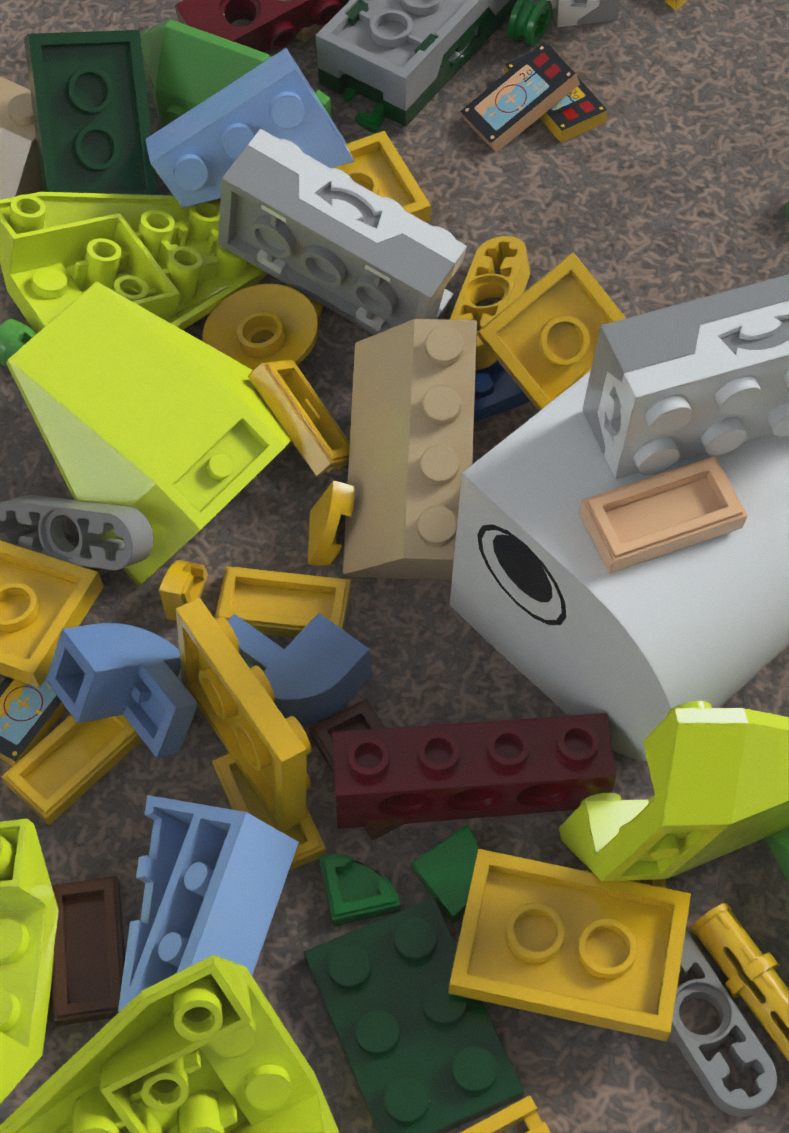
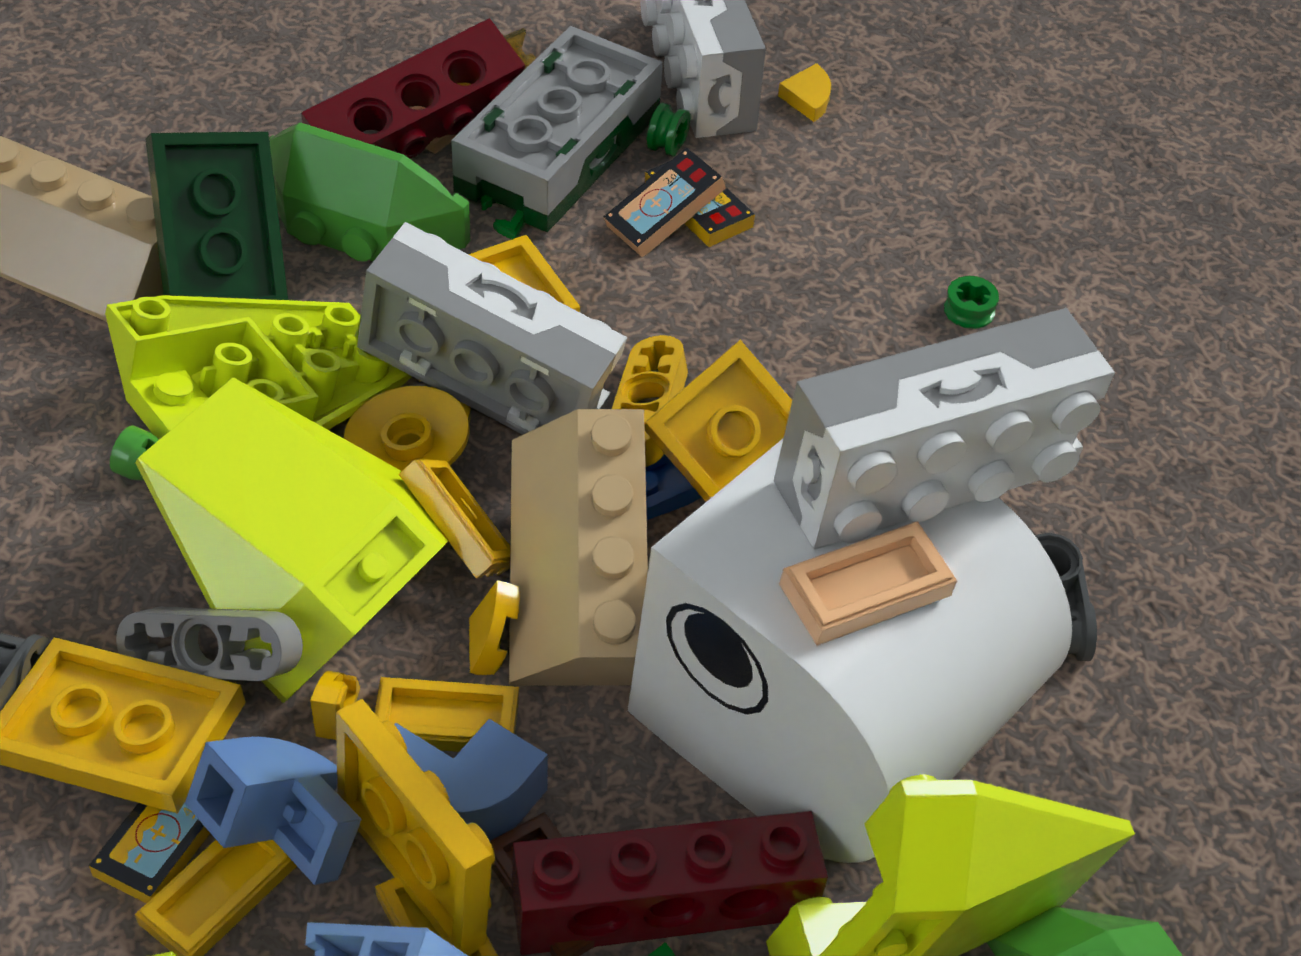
camera: 10 degrees left, 10 degrees down
light blue wedge [145,48,355,208] -> none

